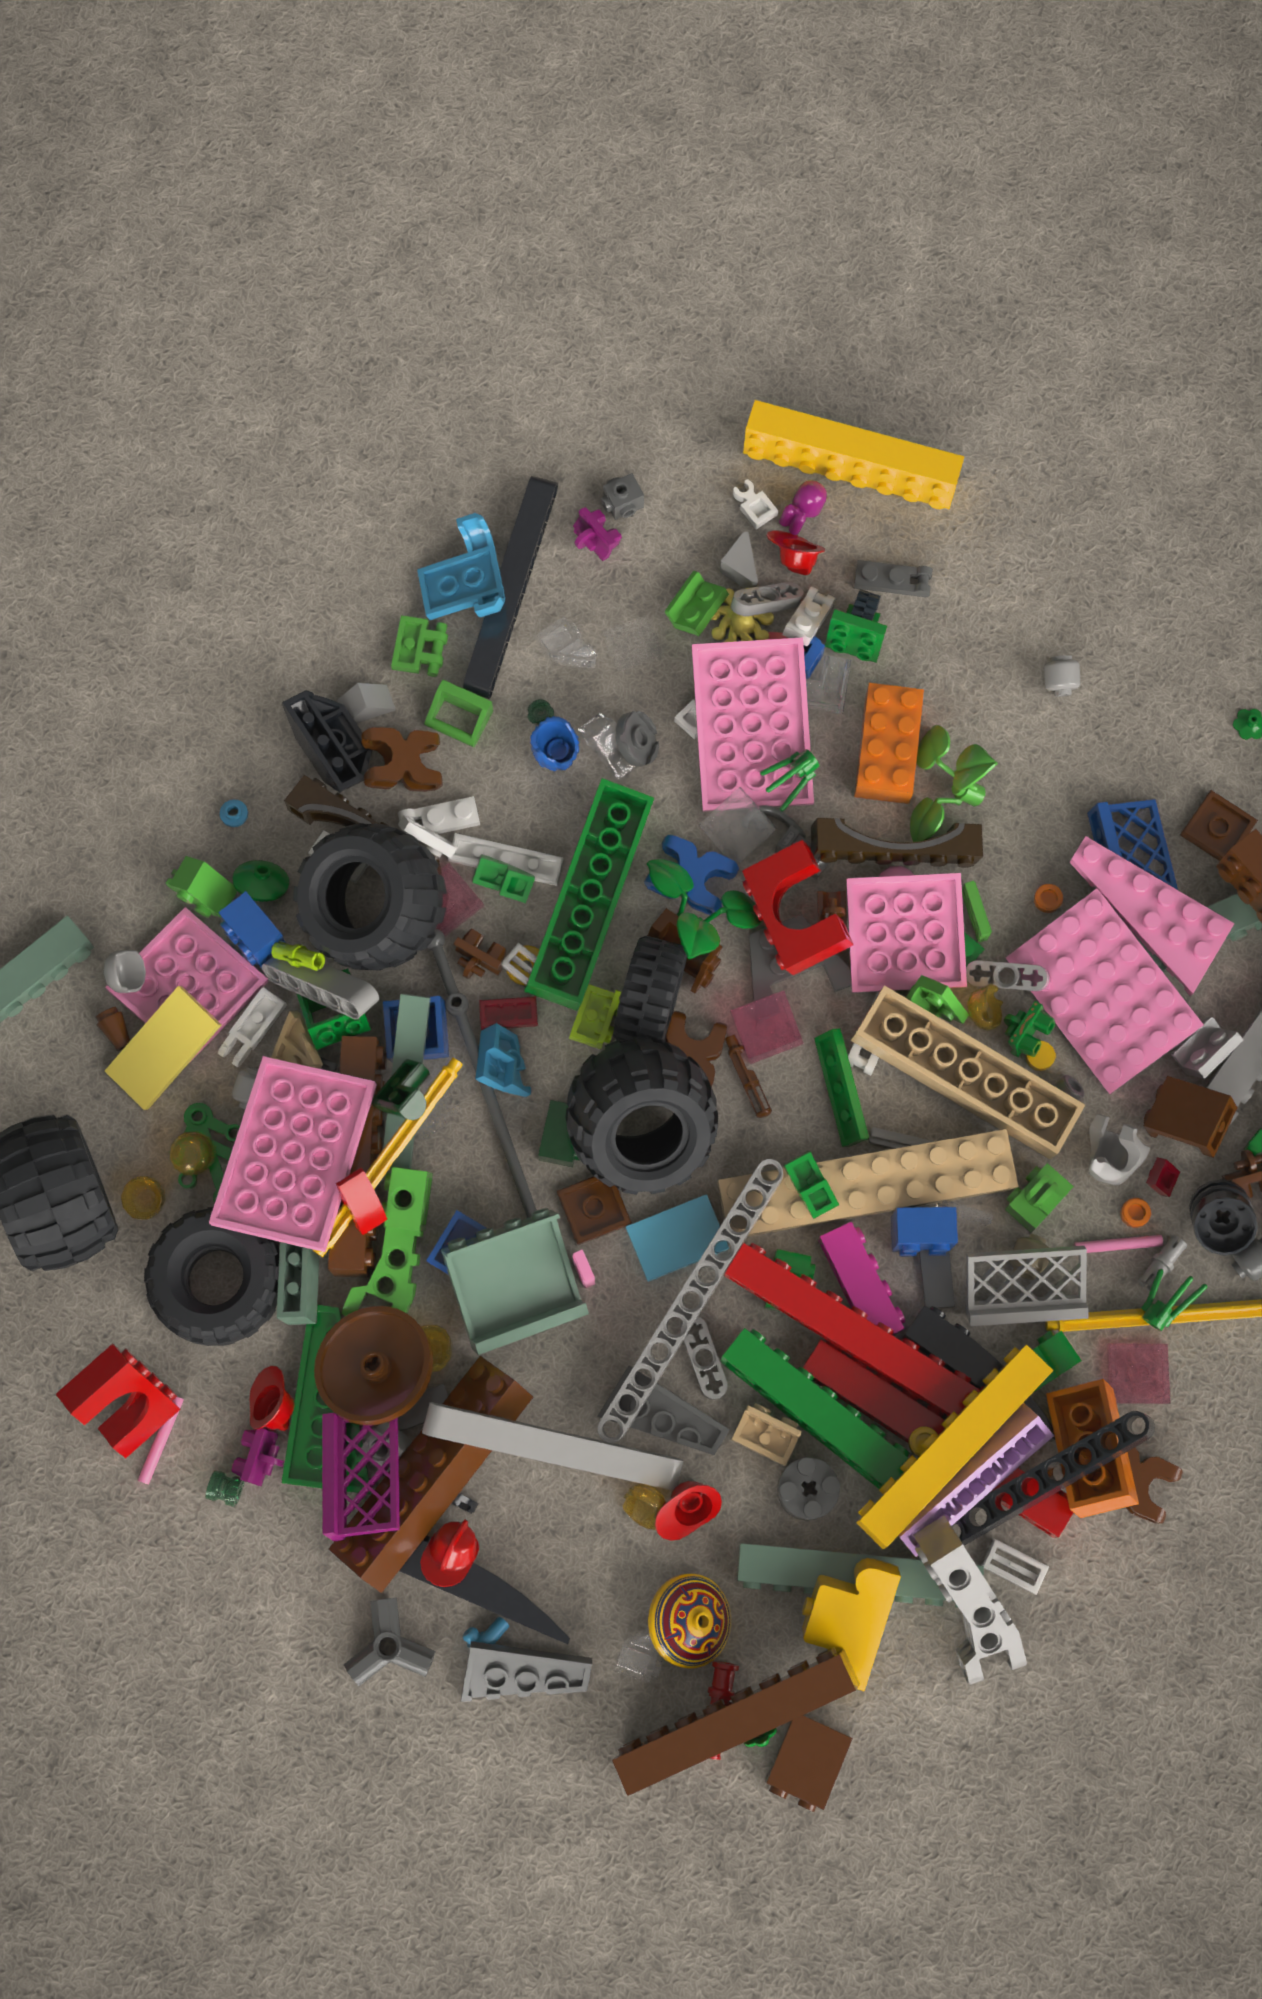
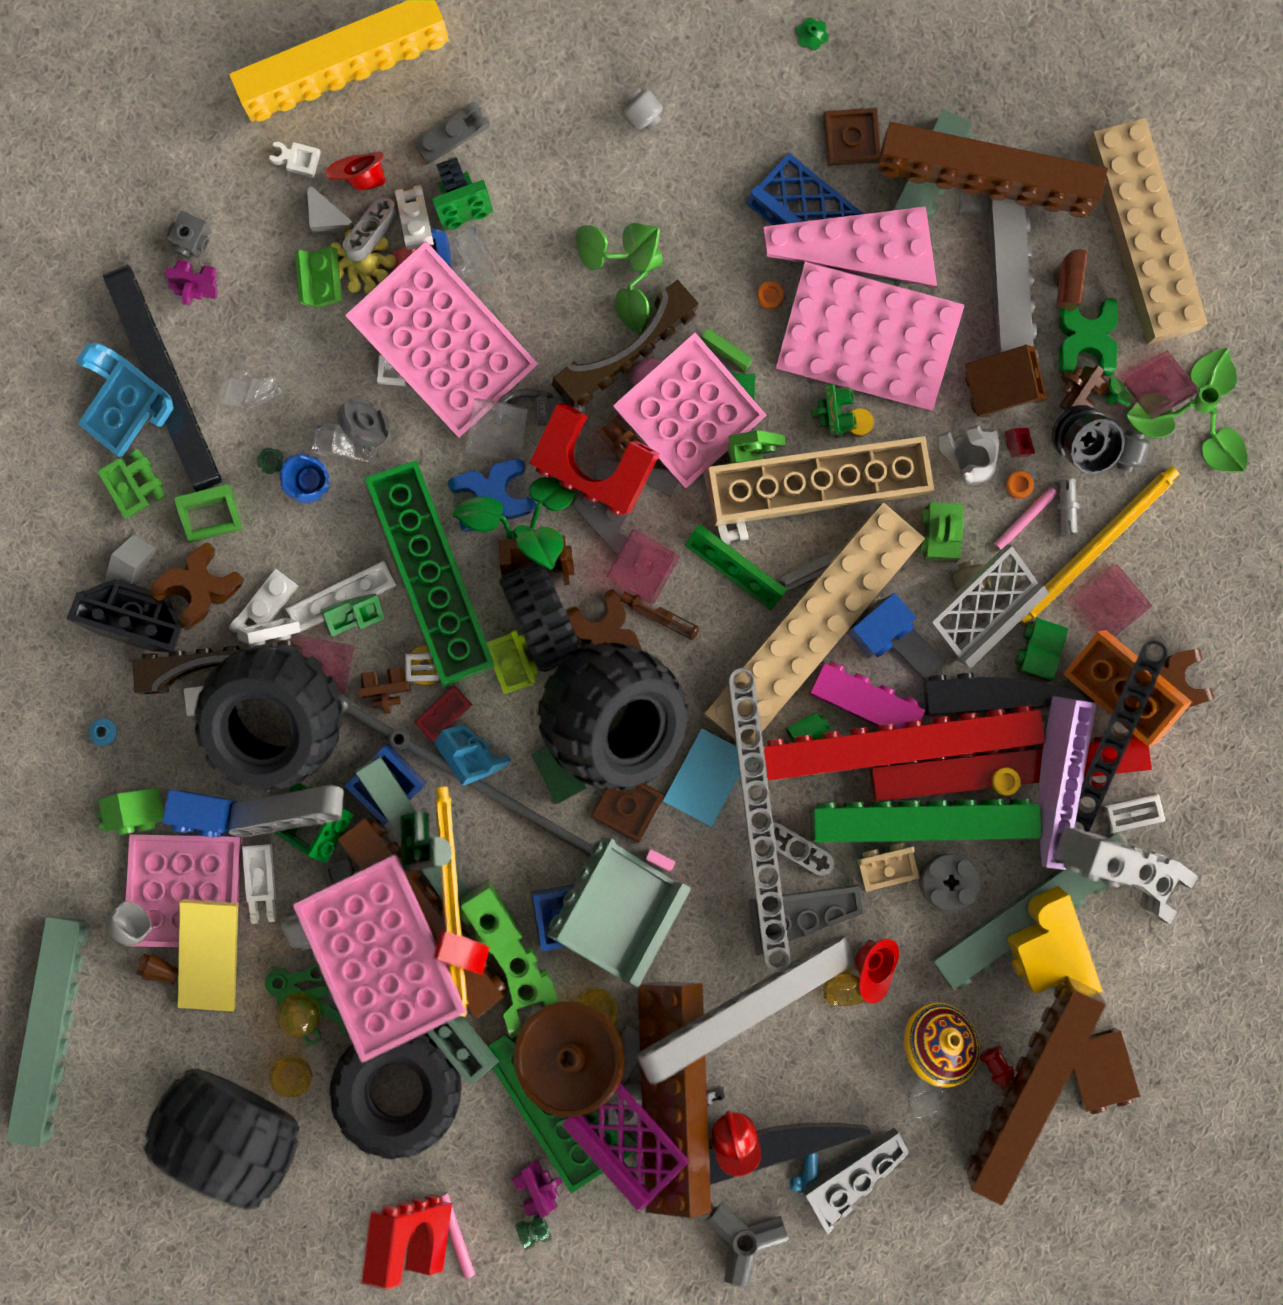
camera: 40 degrees left, 10 degrees up
green dish [232,860,289,902] -> none
red piece [249,1366,295,1431] -> none
tan wing [271,1011,323,1069] -> none
lime pin [272,941,325,971] -> none
green plant [760,749,820,812] -> none
magenta piece [779,480,827,535] -> none
green slope [783,1151,839,1219] -> none
orange brick [854,683,924,804] -> none
yellow brick [856,1344,1053,1549] -> none
light grey beam [966,960,1050,991] -> none
clear yellow hair [967,983,1003,1031] -> none
flat silver tile [1056,1075,1084,1101] -> none
green plant [1141,1269,1208,1331] -> none
light grey bracket [1171,1017,1243,1079] -> none

